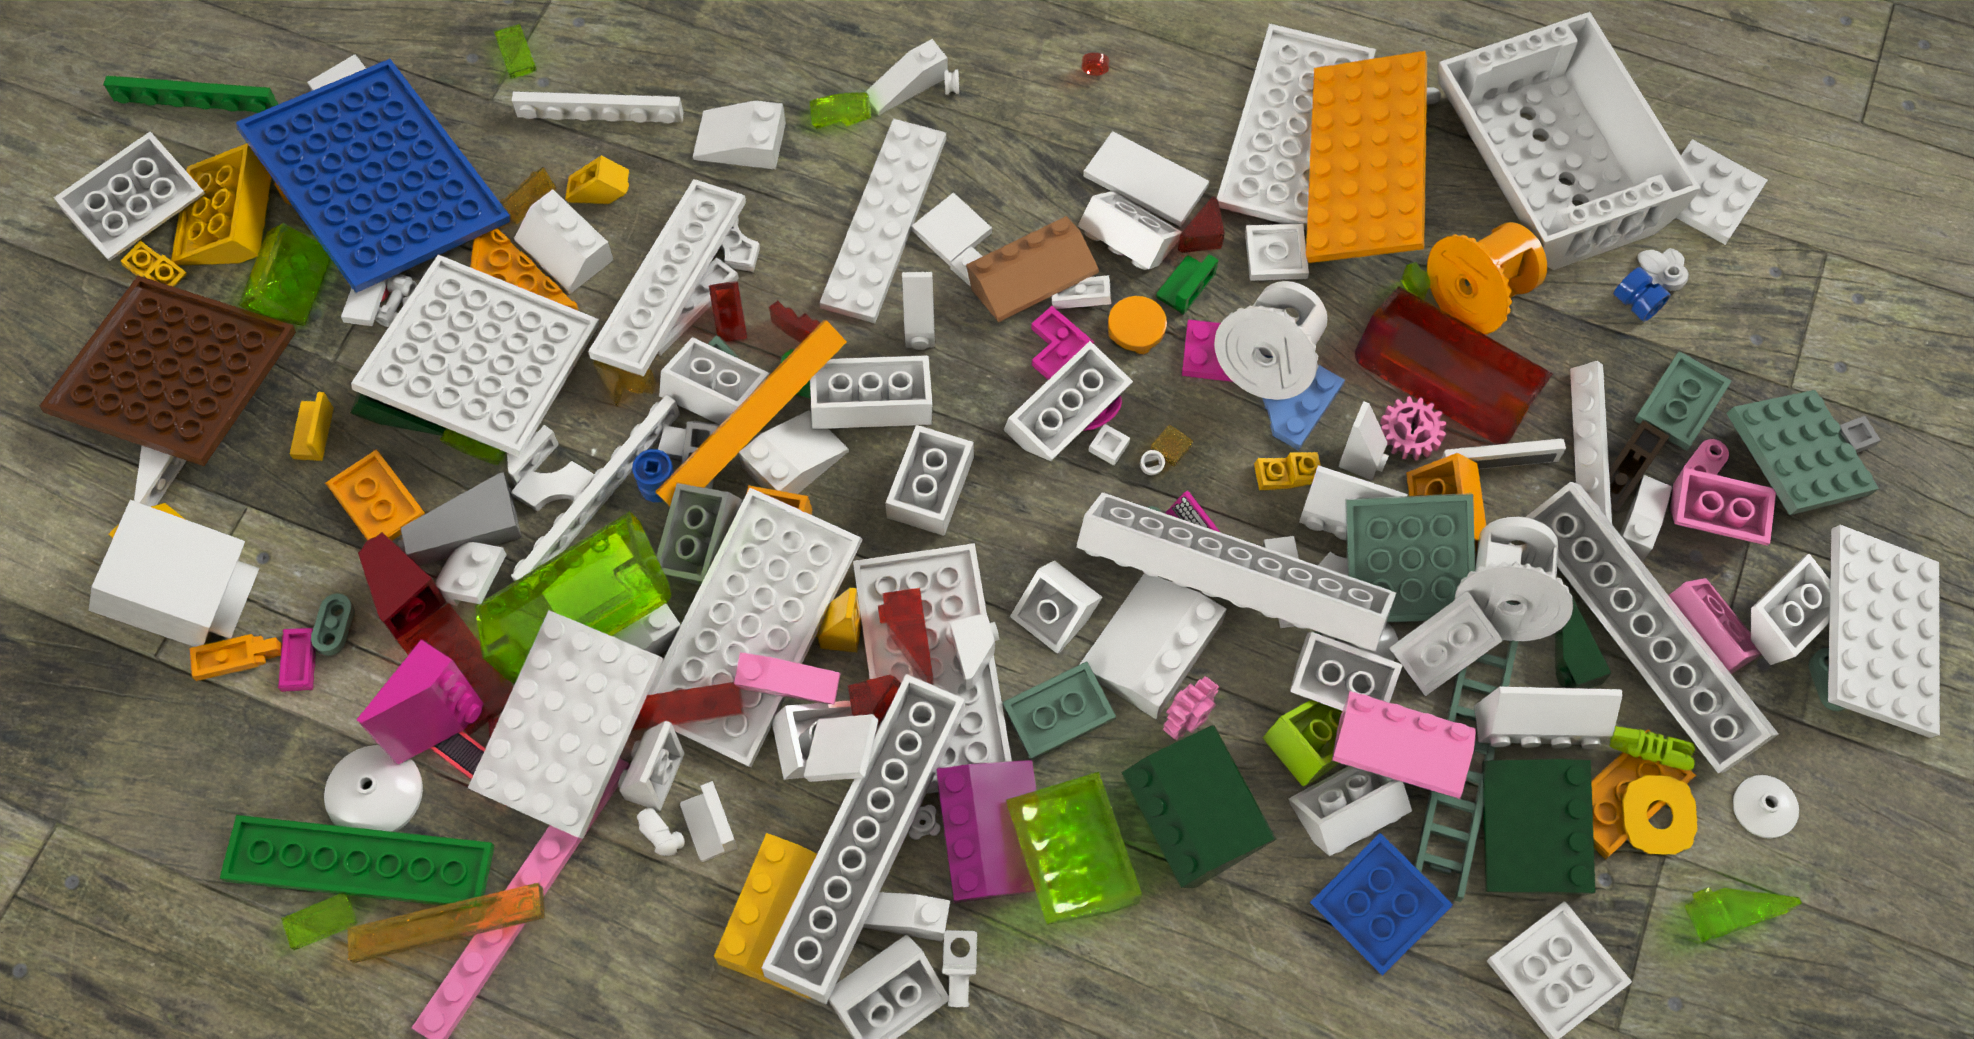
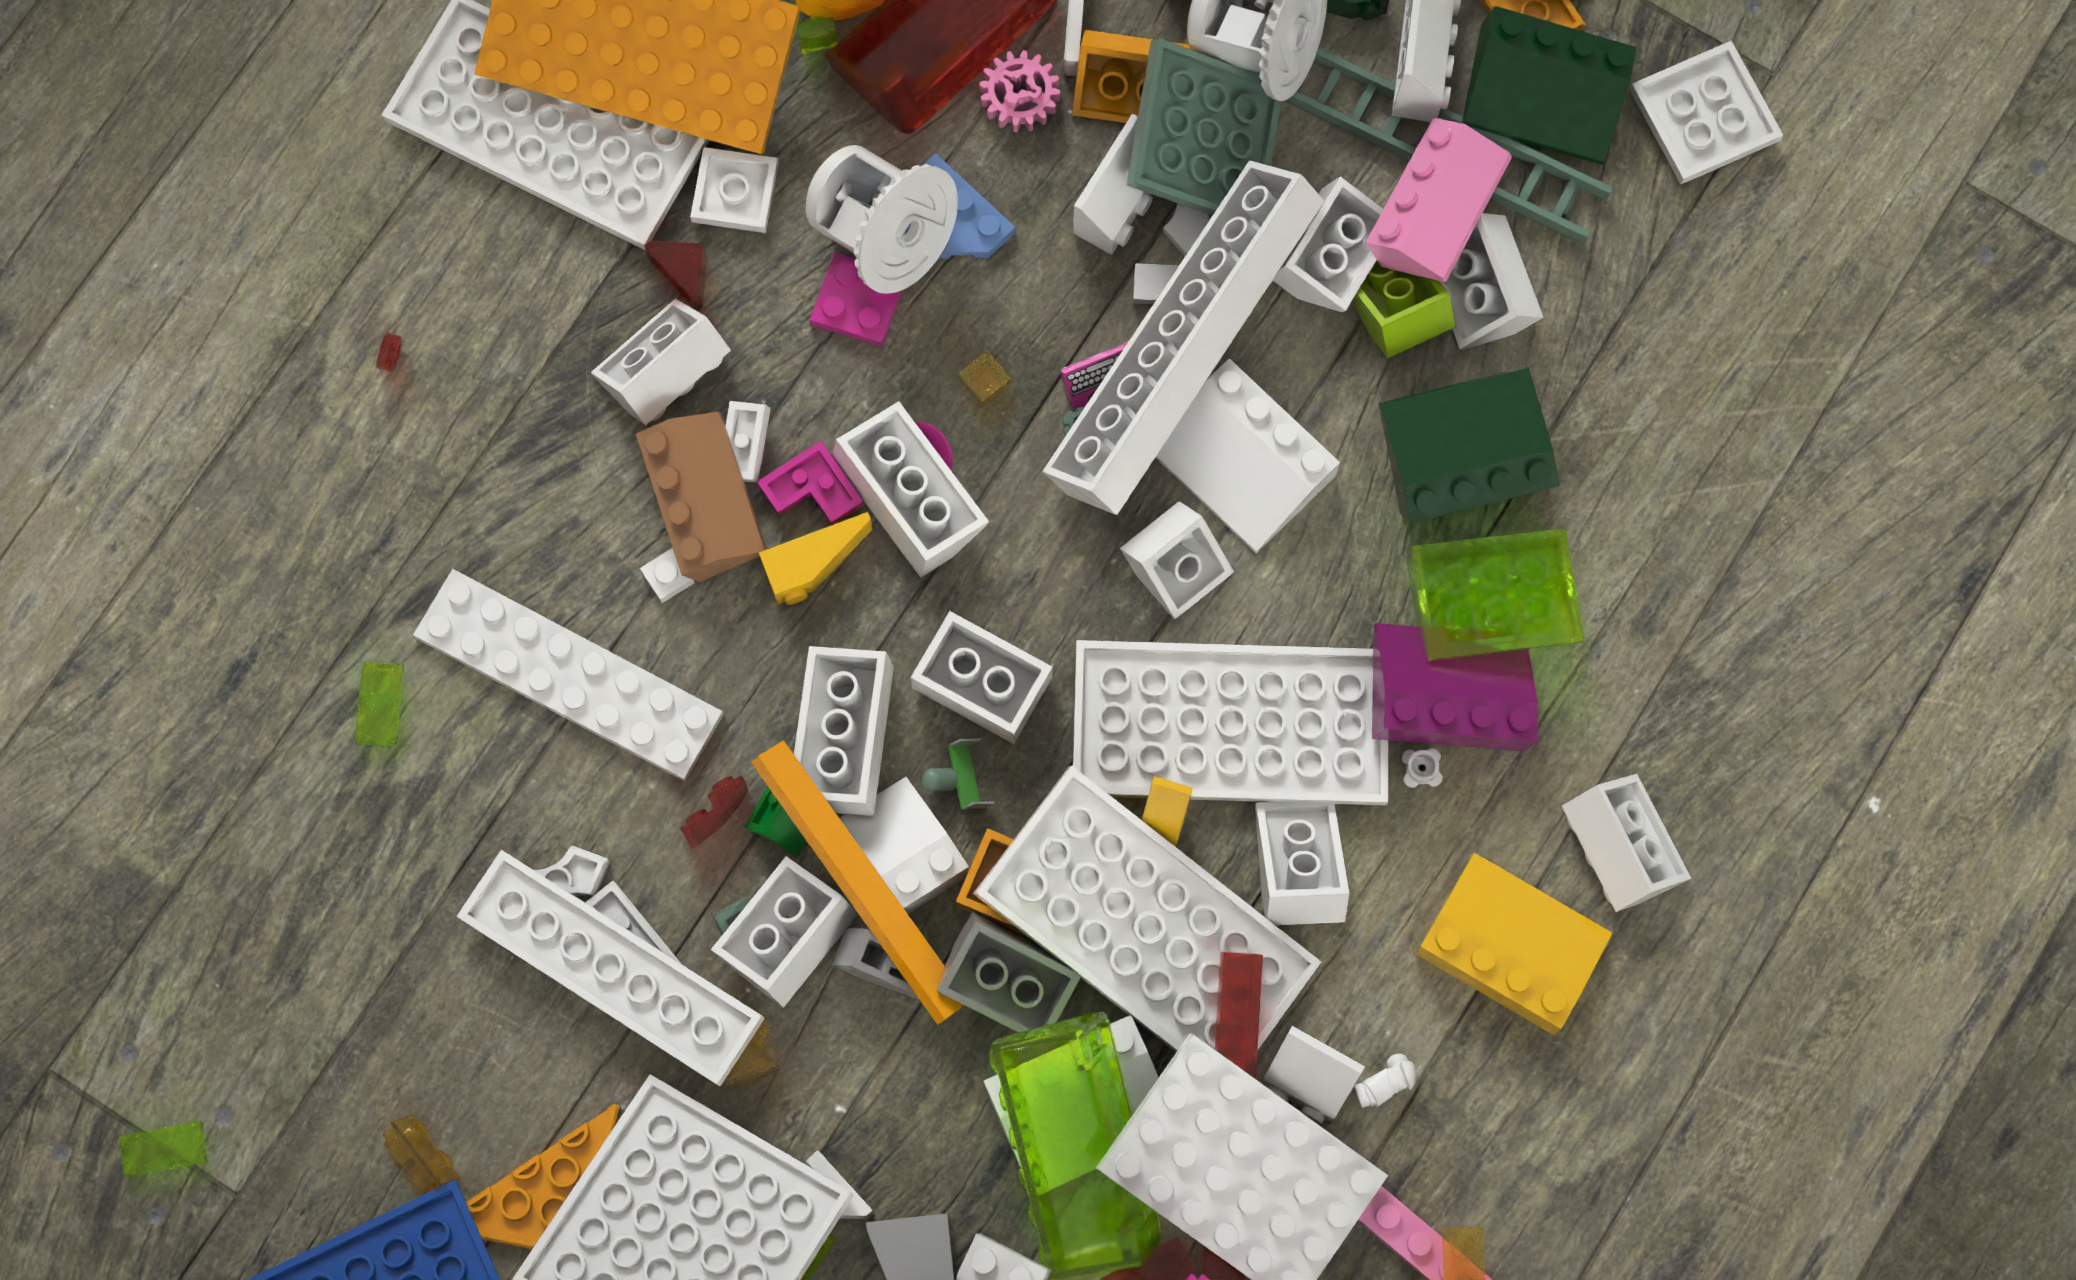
camera: 80 degrees left, 10 degrees up
white plate [511,395,680,594] -> none
white tile [511,461,594,511] -> none
white plate [512,92,684,123] -> none
white slope [514,189,613,295] -> none
yellow slope [565,155,629,204] -> none
blue wheel [632,449,674,502] -> none
white tile [658,426,686,460] -> none
white panel [680,781,738,862] -> none
white slope [693,101,786,169] -> none
clear red slope [709,281,747,342] -> none
bright pink slope [734,652,841,705] -> none
white brick [762,674,965,1004] -> none
white tile [804,714,878,782] -> none
clear red slope [848,674,901,730] -> none
white slope [863,892,950,942] -> none
white slope [864,39,948,115] -> none
clear red slope [878,588,934,686] -> none
white slope [902,272,935,350] -> none
white tile [912,193,992,266] -> none
white bracket [942,930,977,1007] -> none
white bush [944,69,959,95] -> none
white slope [950,612,999,690] -> none
sand green plate [1002,661,1116,760] -> none
white tile [1083,131,1209,227] -> none
white plate [1089,424,1130,466] -> none
light orange tile [1108,296,1167,354] -> none
white hinge [1140,450,1165,475] -> none
green panel [1156,254,1218,315] -> none
bright pink gear [1163,676,1219,740] -> none
yellow slope [1254,452,1321,490] -> none
blue plate [1310,833,1453,976] -> none
white slope [1338,402,1389,480] -> none
white plate [1389,592,1503,696] -> none
none -> yellow slope [759,512,872,605]
none -> piece [921,738,995,810]

